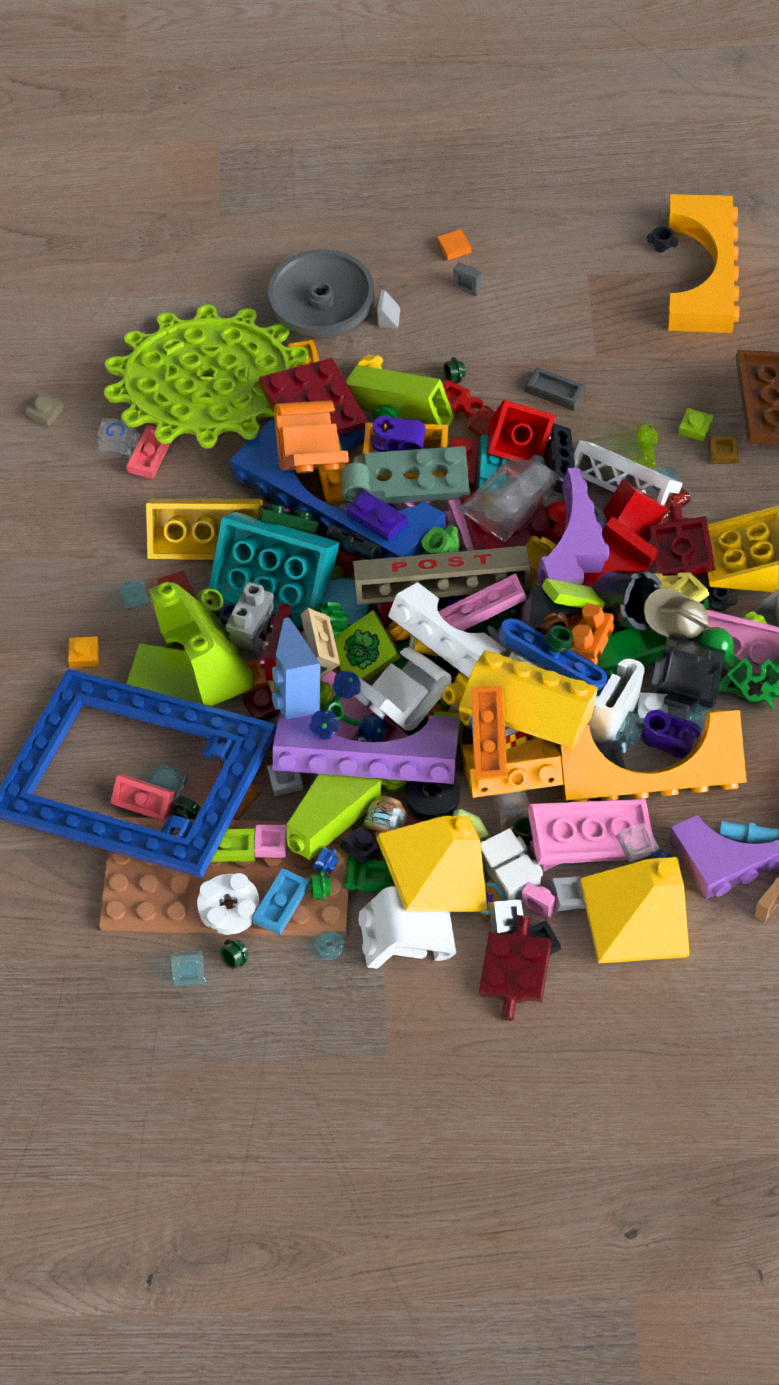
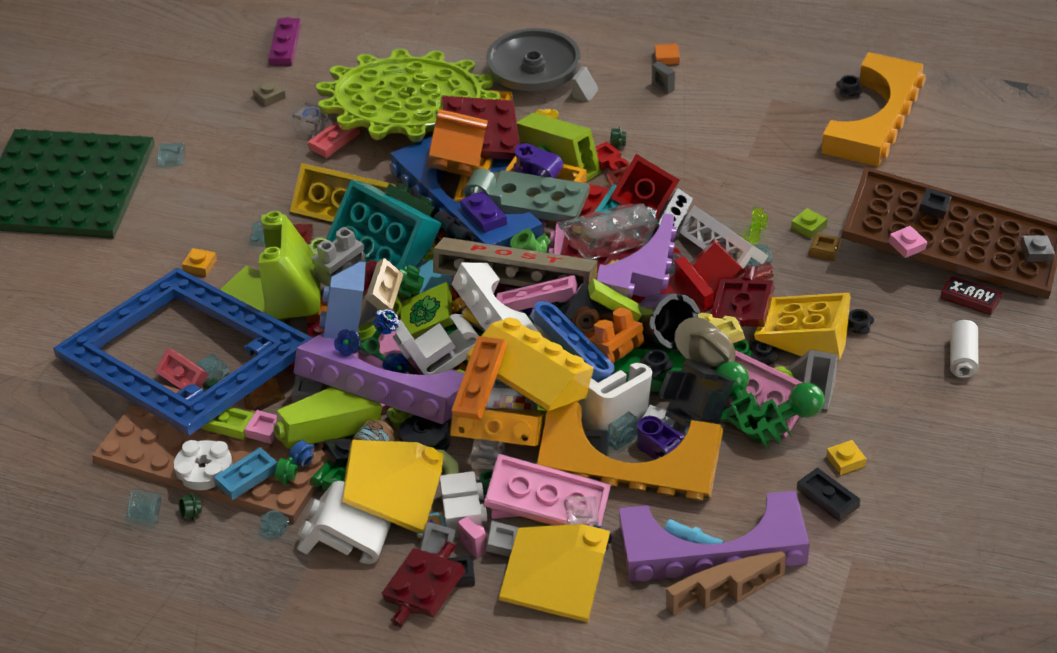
camera: 20 degrees right, 15 degrees down
dark grey tile [525,367,586,410] -> none
dark green plate [544,625,573,653] -> none
none -> magenta plate [268,17,301,66]
none -> black plate [640,349,673,377]

